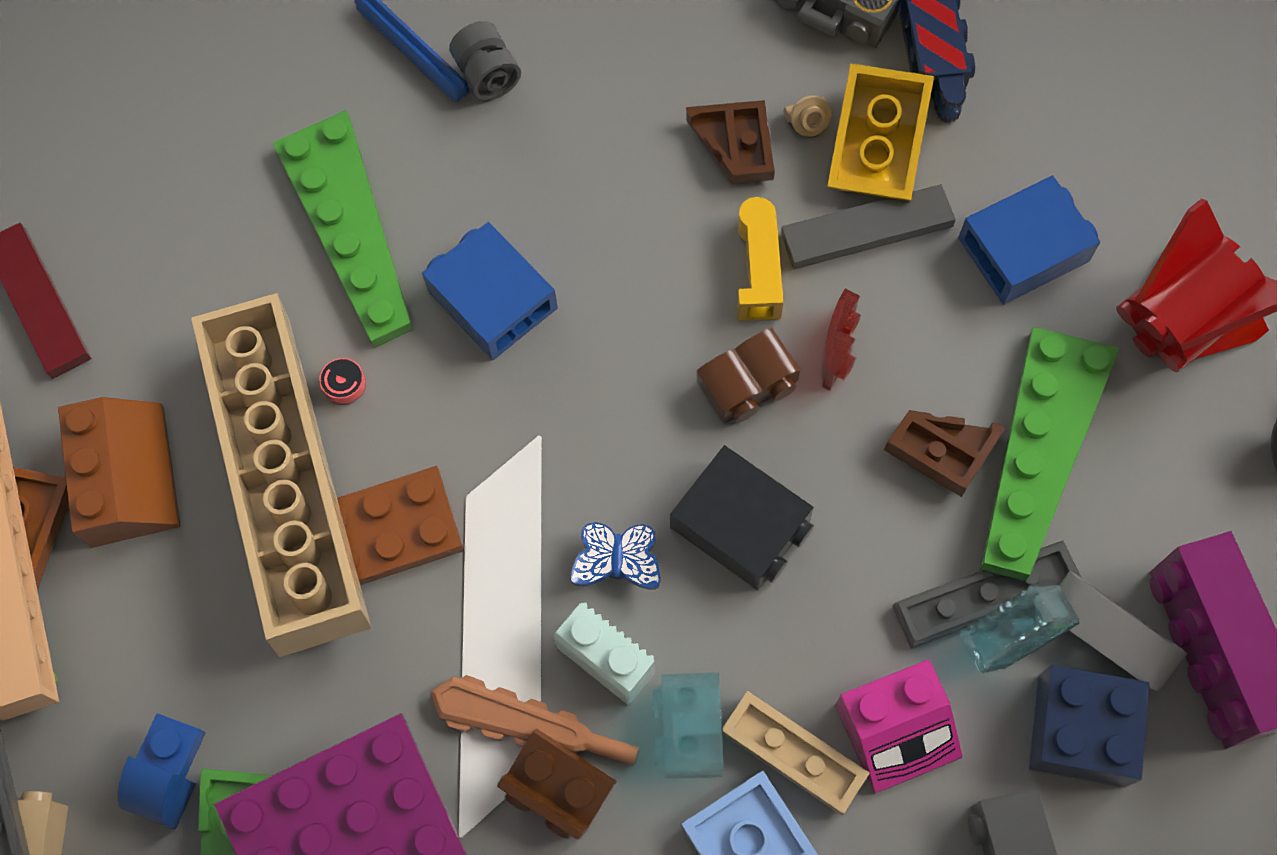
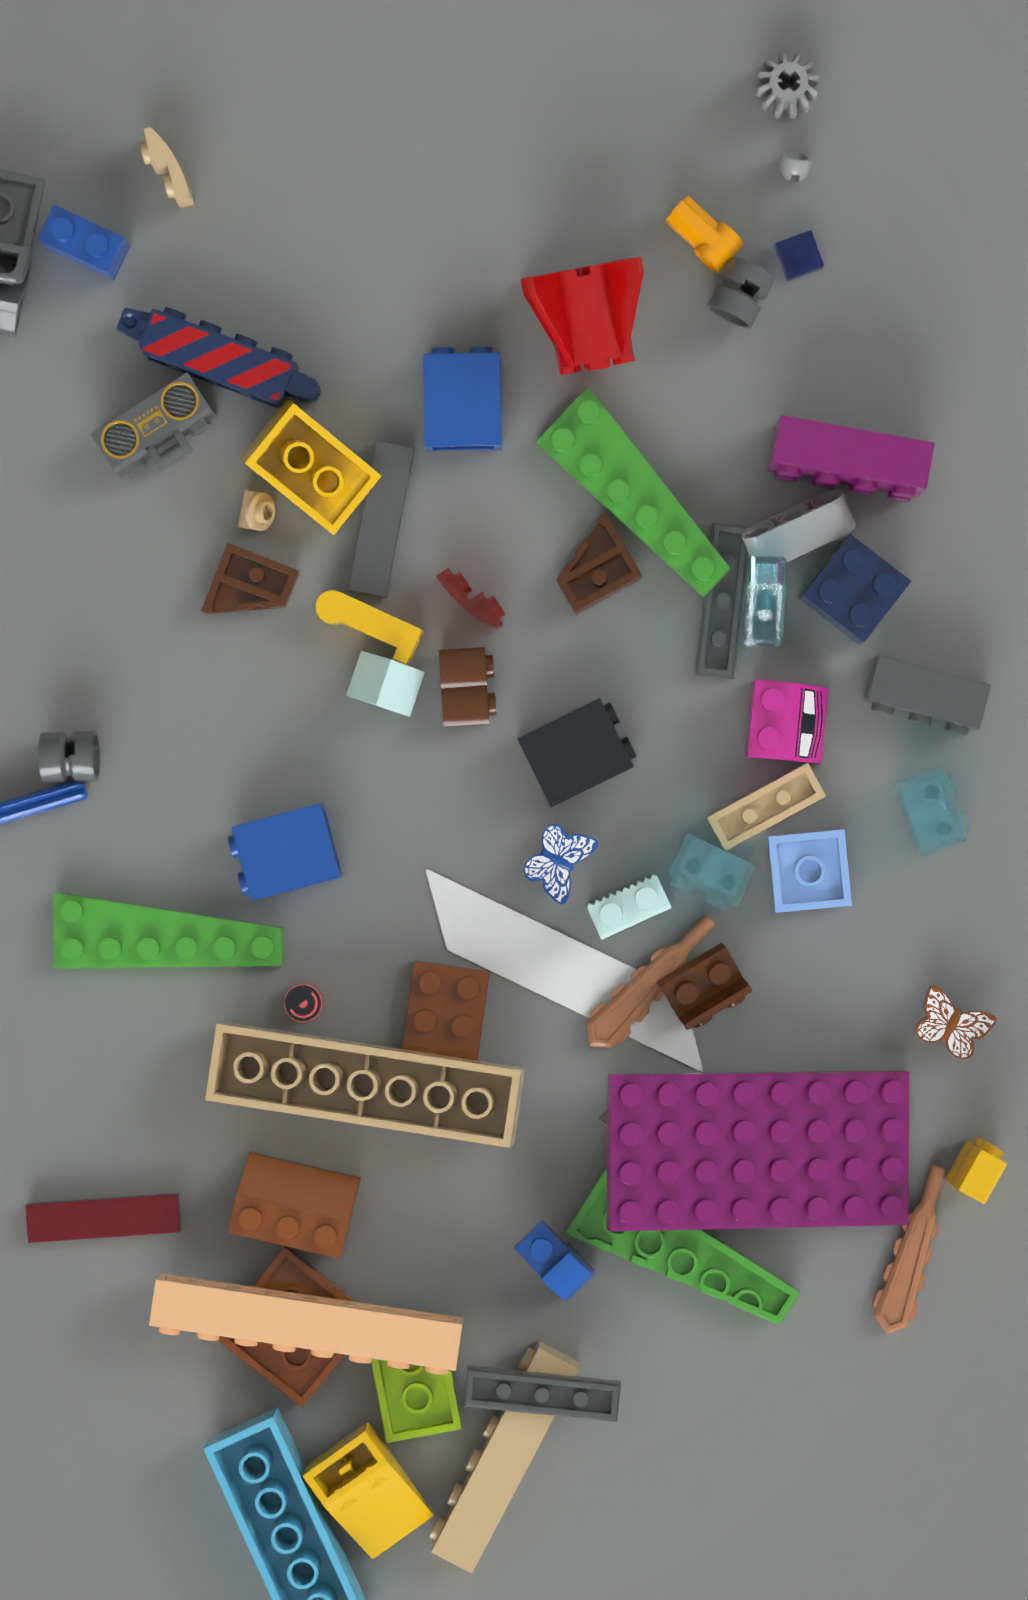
camera: 65 degrees left, 20 degrees up
none -> light aqua piece [346,651,425,717]

